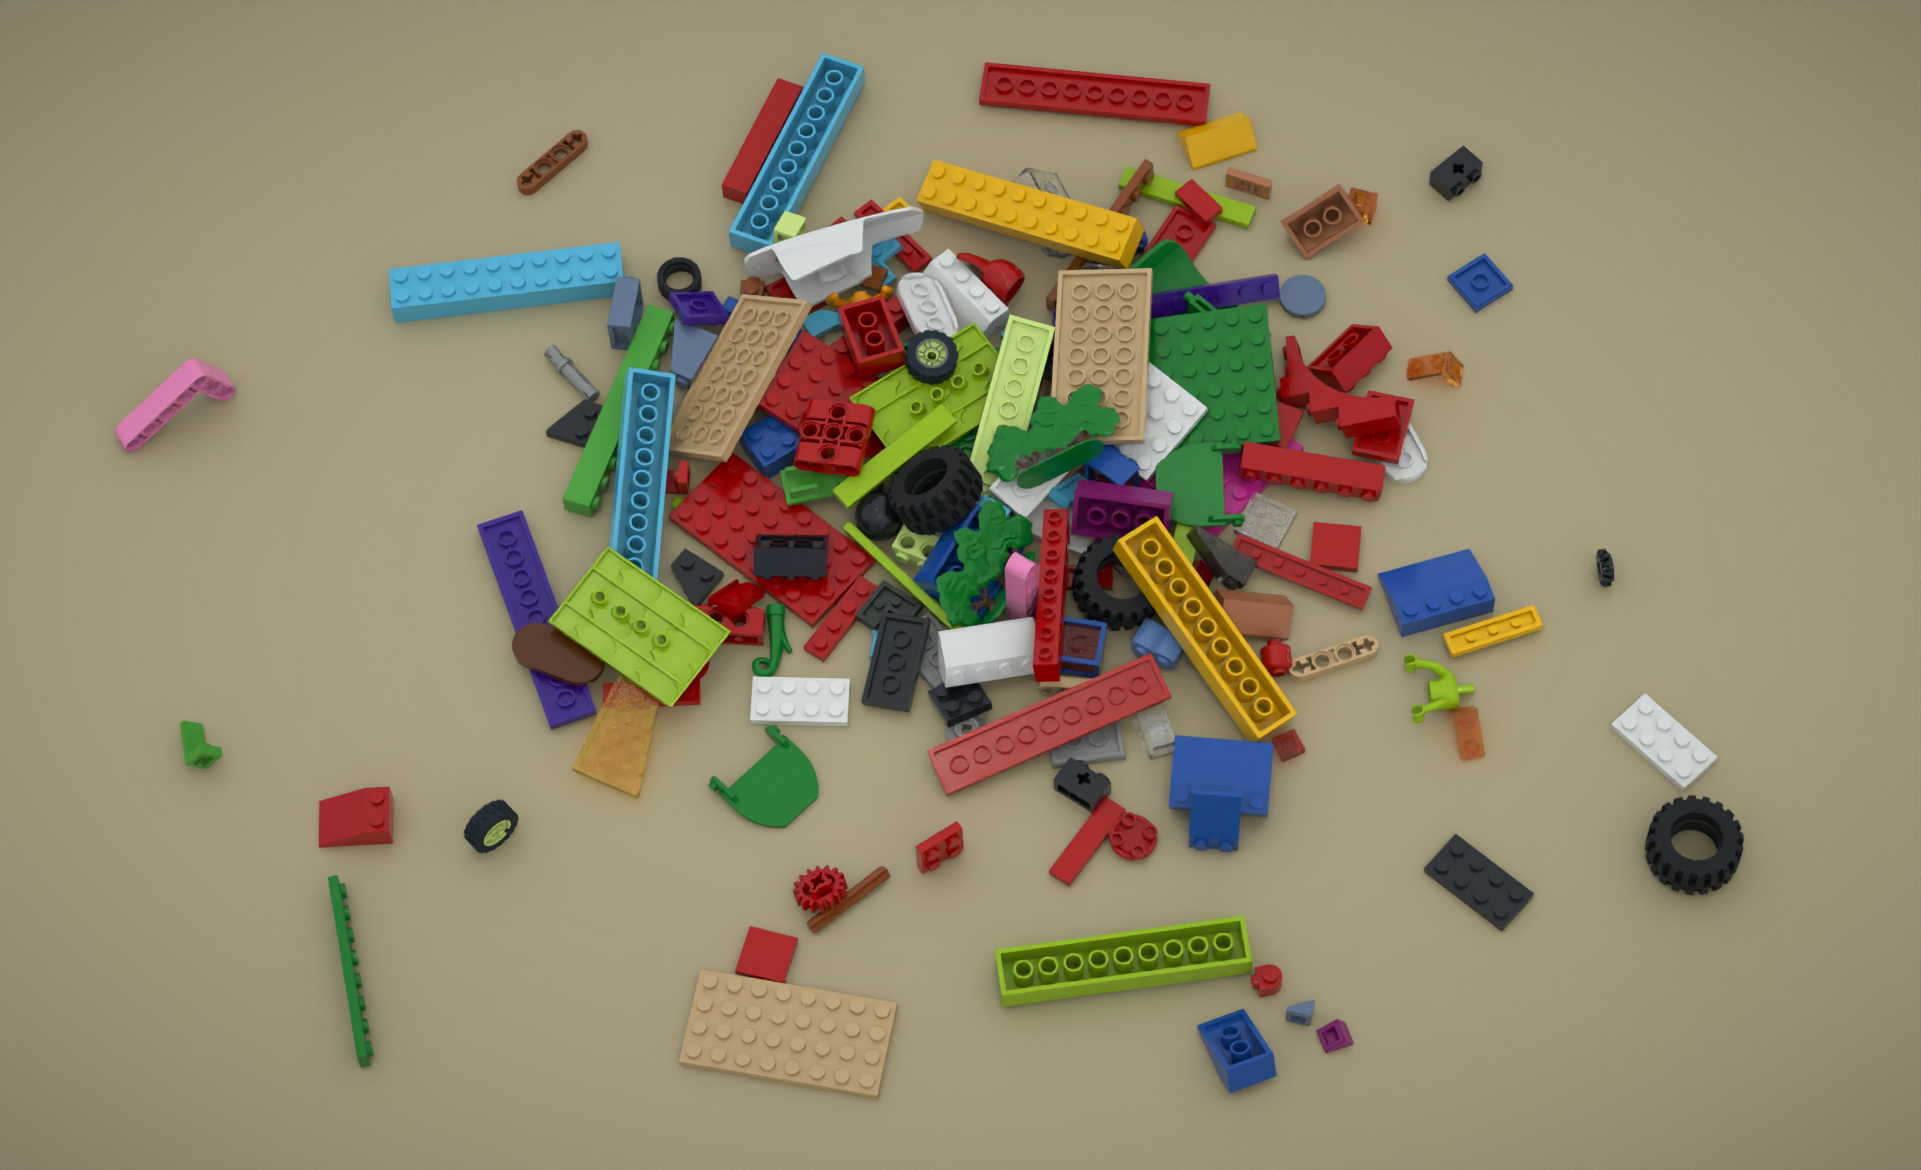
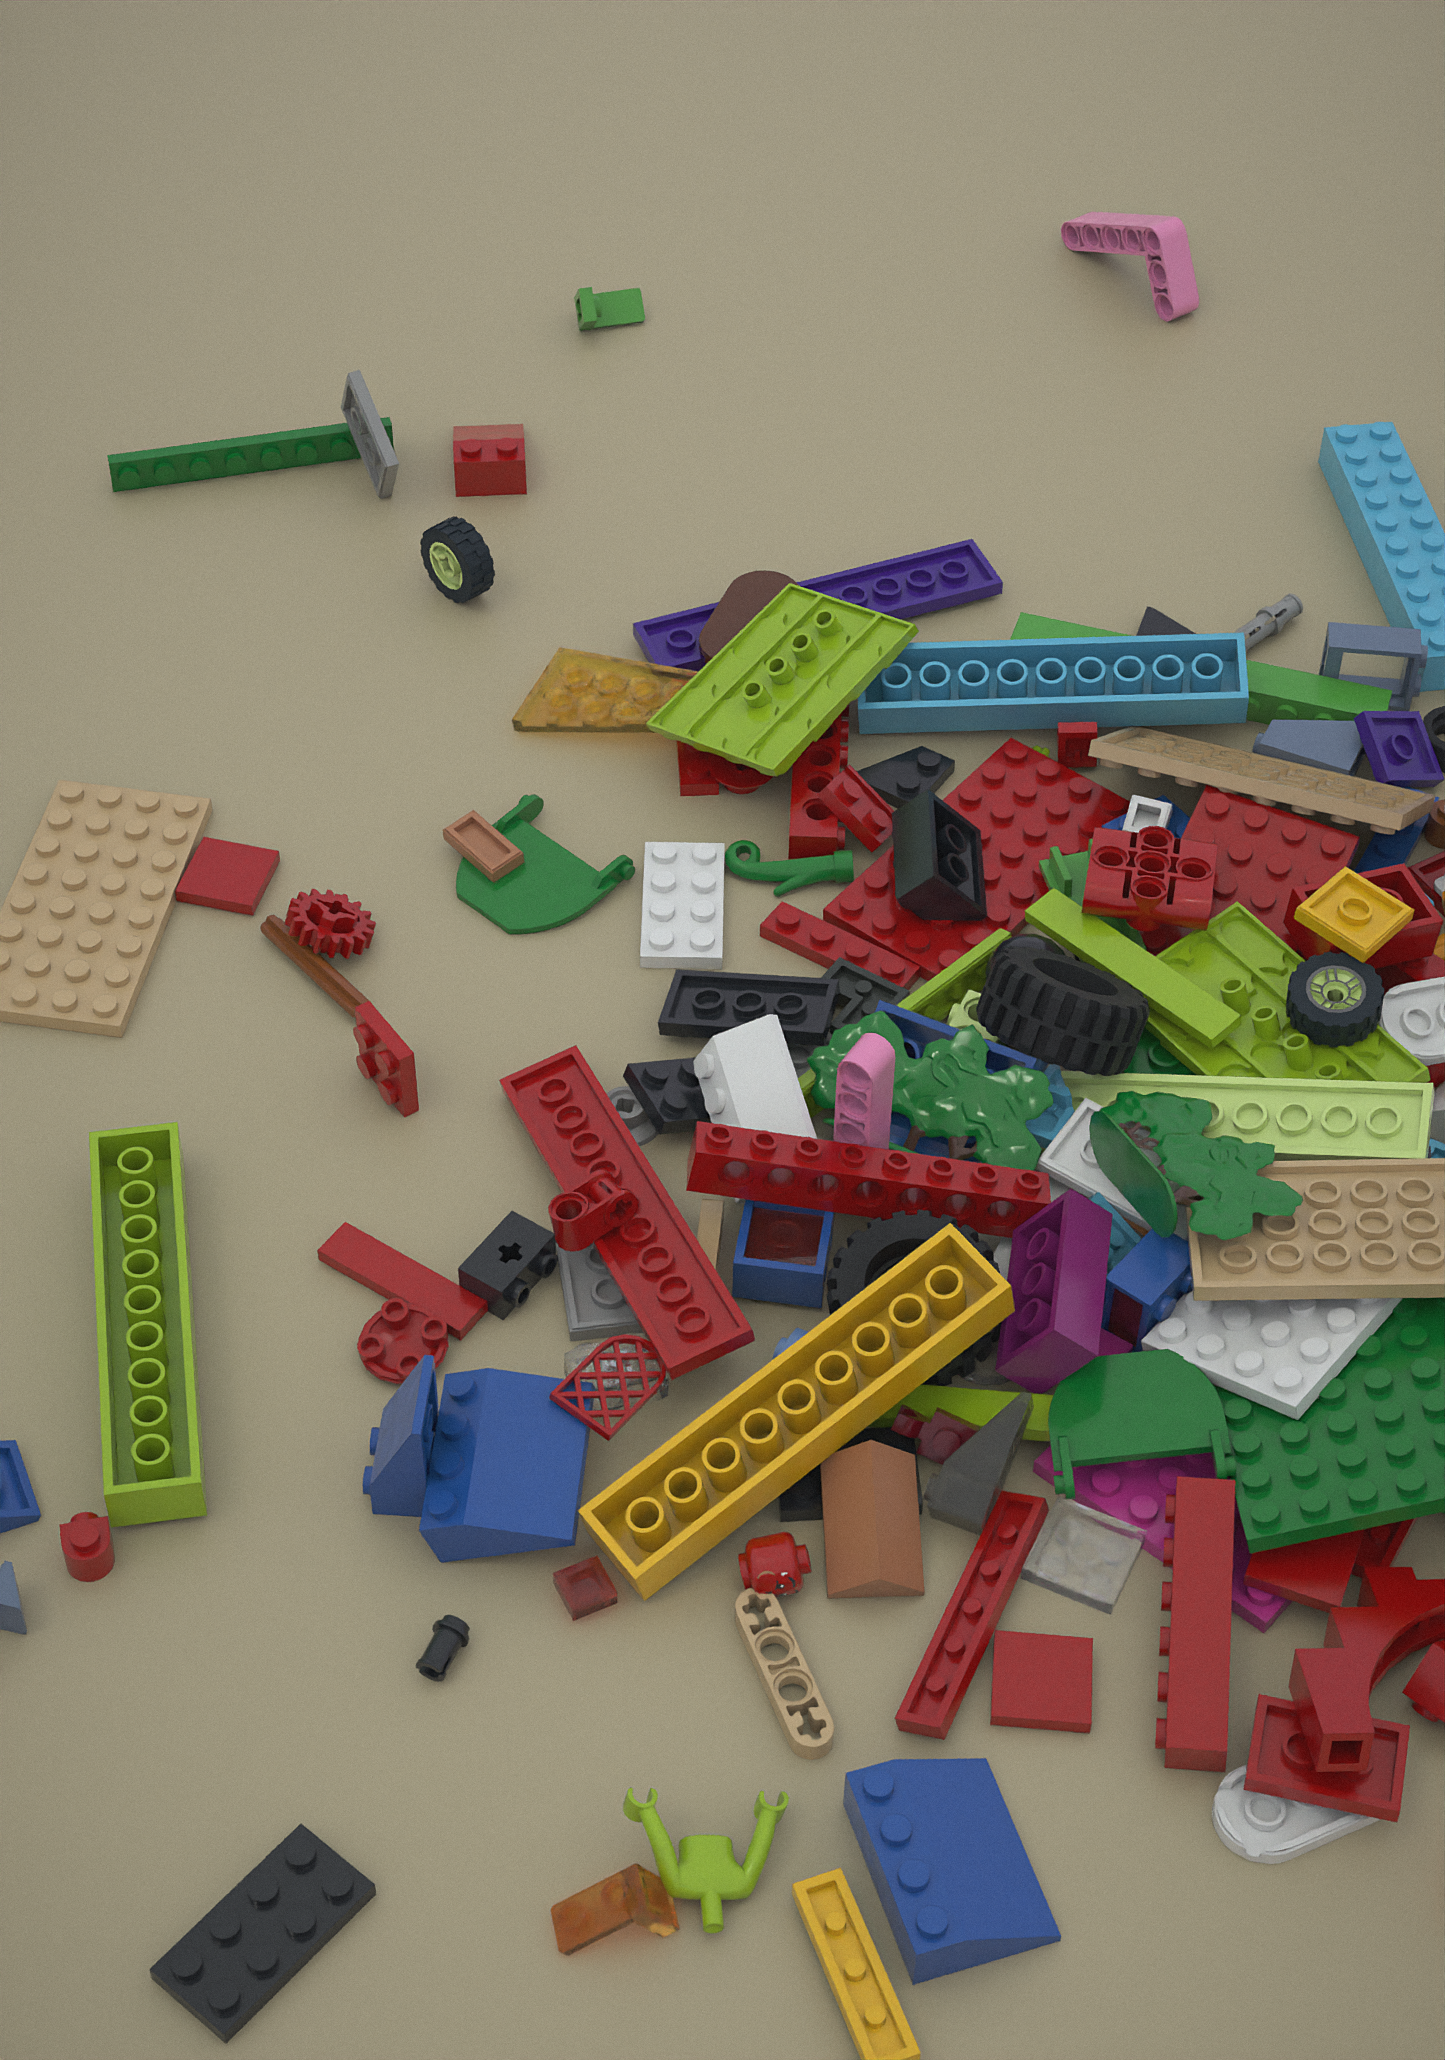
camera: 85 degrees right, 15 degrees down
none -> light grey tile [341,370,399,499]
none -> black pin [416,1615,470,1682]
none -> nougat tile [442,810,525,883]
none -> red piece [548,1169,637,1252]
none -> red window [549,1334,666,1441]
none -> white slope [1122,795,1173,833]
none -> yellow tile [1294,866,1415,963]

